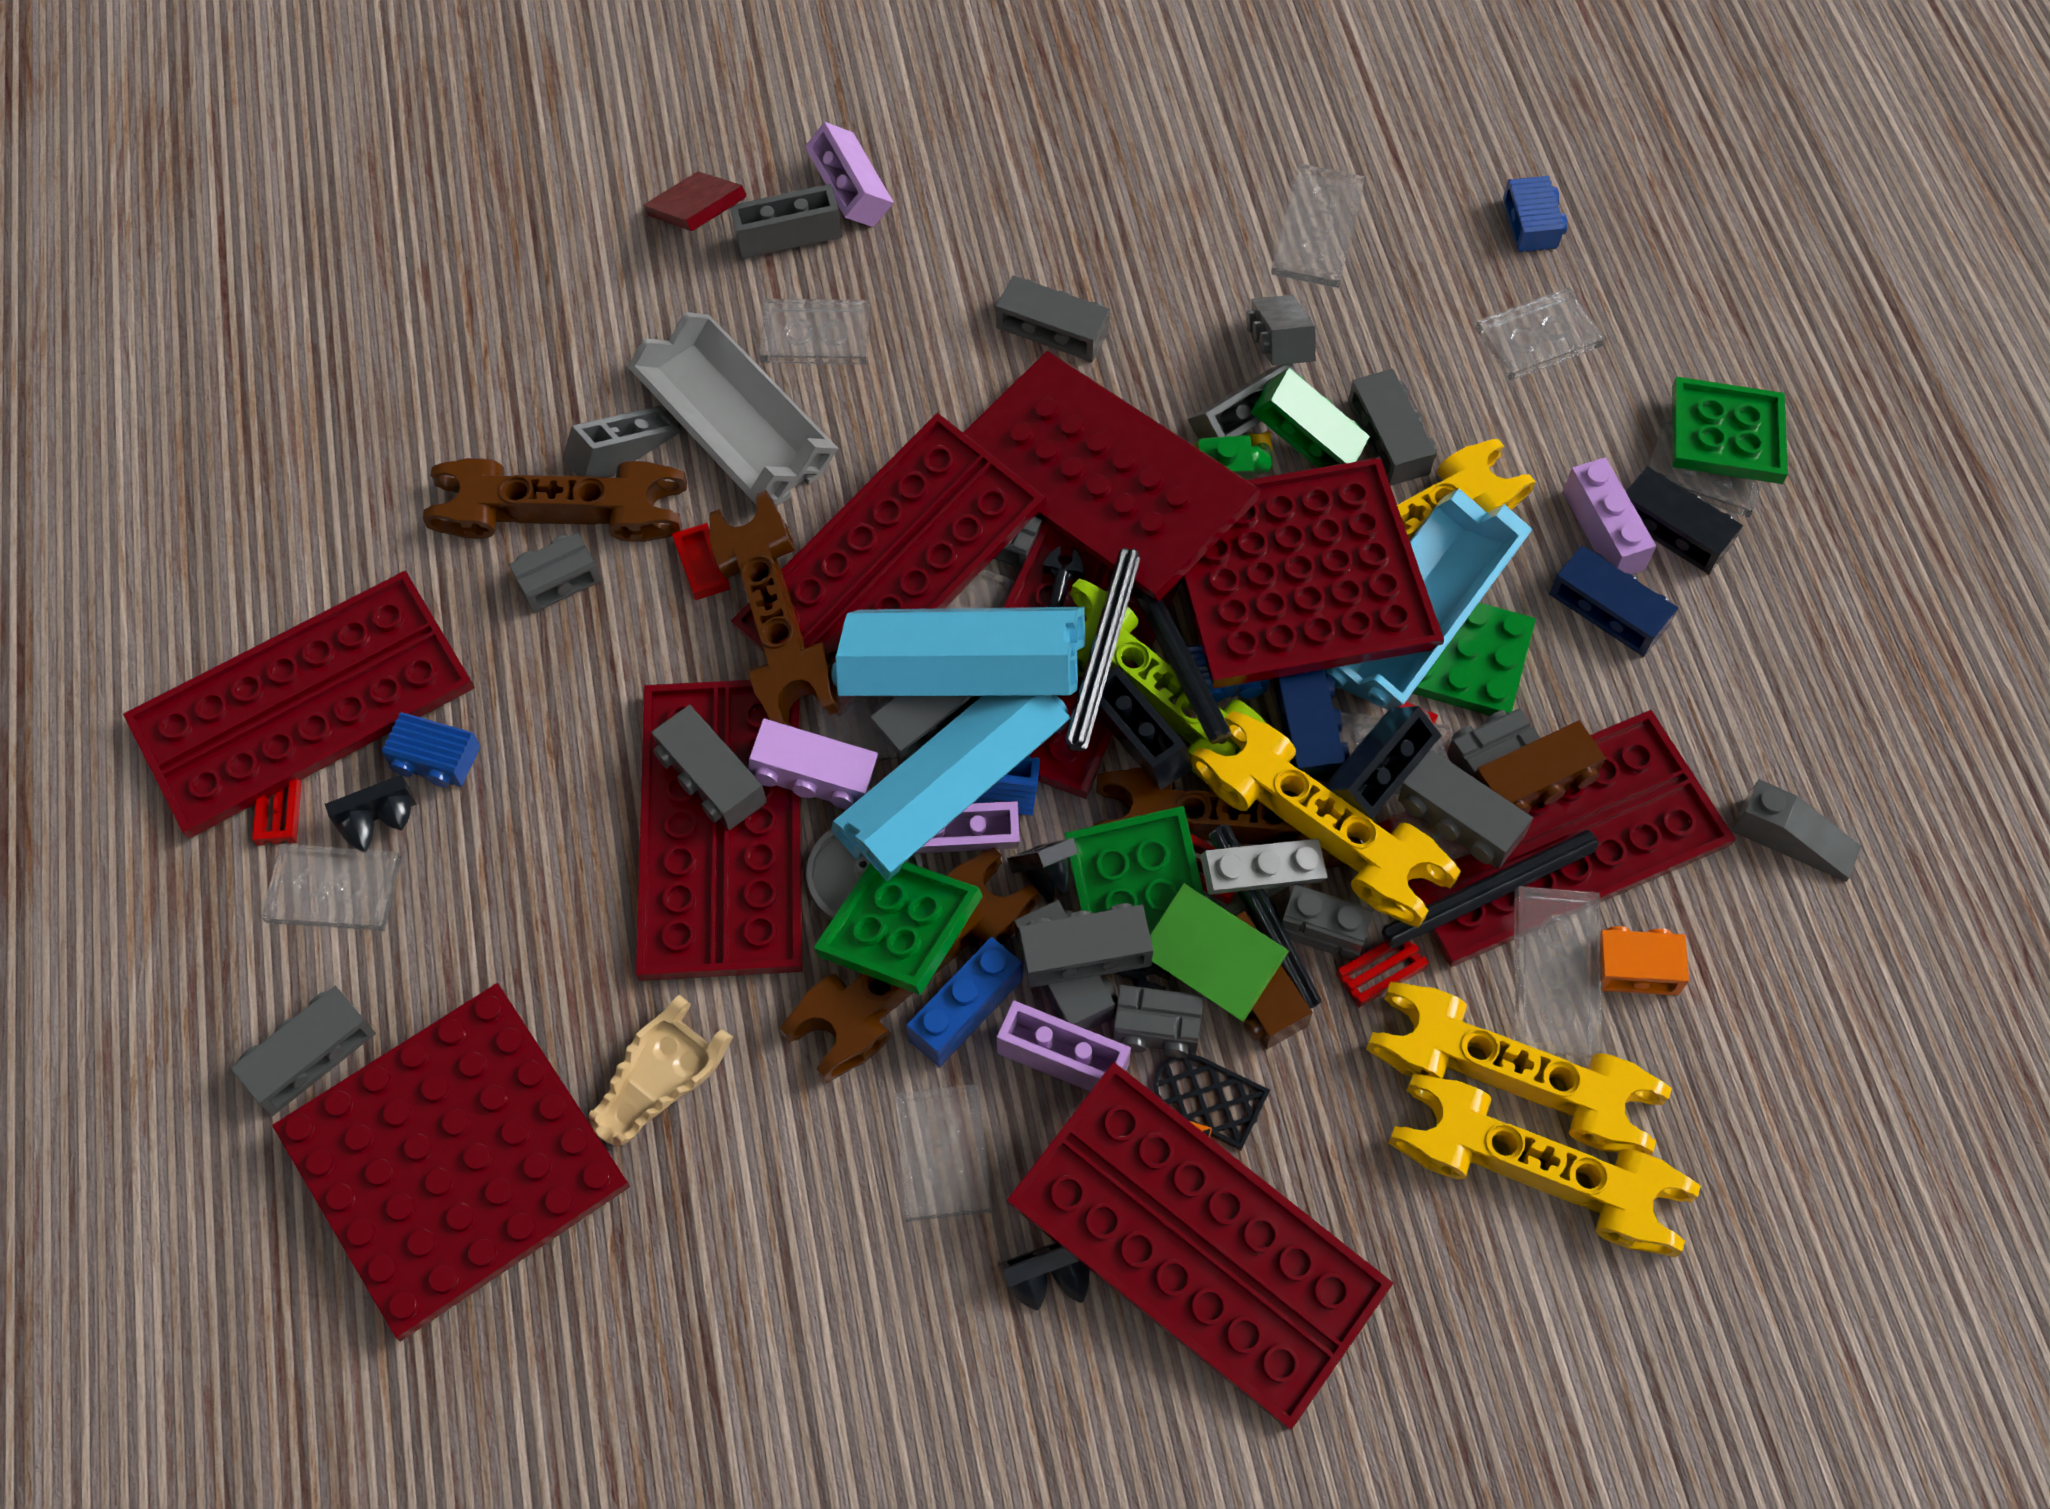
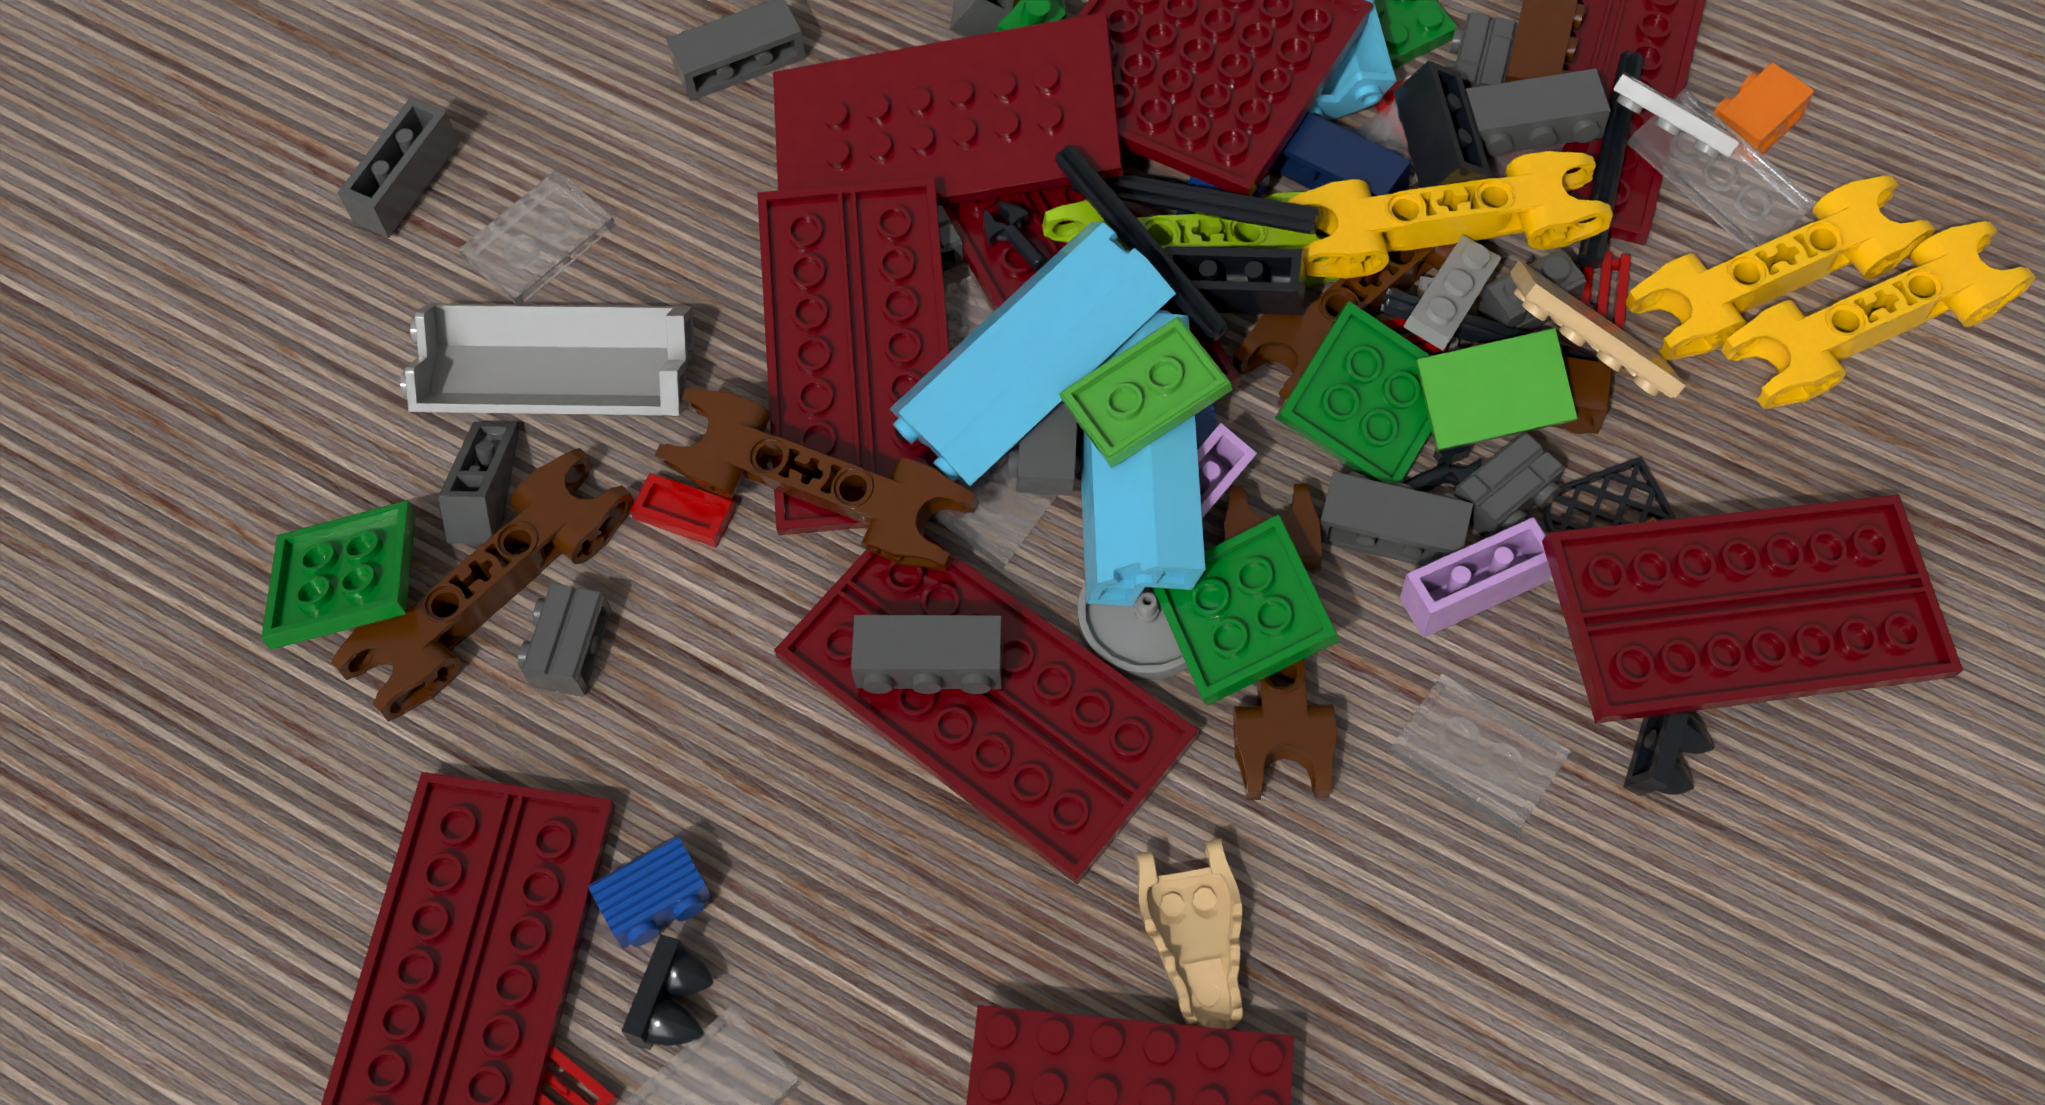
camera: 45 degrees left, 0 degrees up
dark red tile [643,171,747,231] -> none
lavender brick [748,718,878,810] -> none
lavender brick [805,122,894,227] -> none
blue brick [906,936,1023,1068] -> none
black tile [1007,838,1079,903] -> none
dark grey brick [1019,903,1153,988] -> none
none -> green plate [261,500,416,650]
none -> bright green tile [1059,316,1232,469]
none -> tan tile [1510,260,1686,398]
none -> plate [1613,72,1740,159]

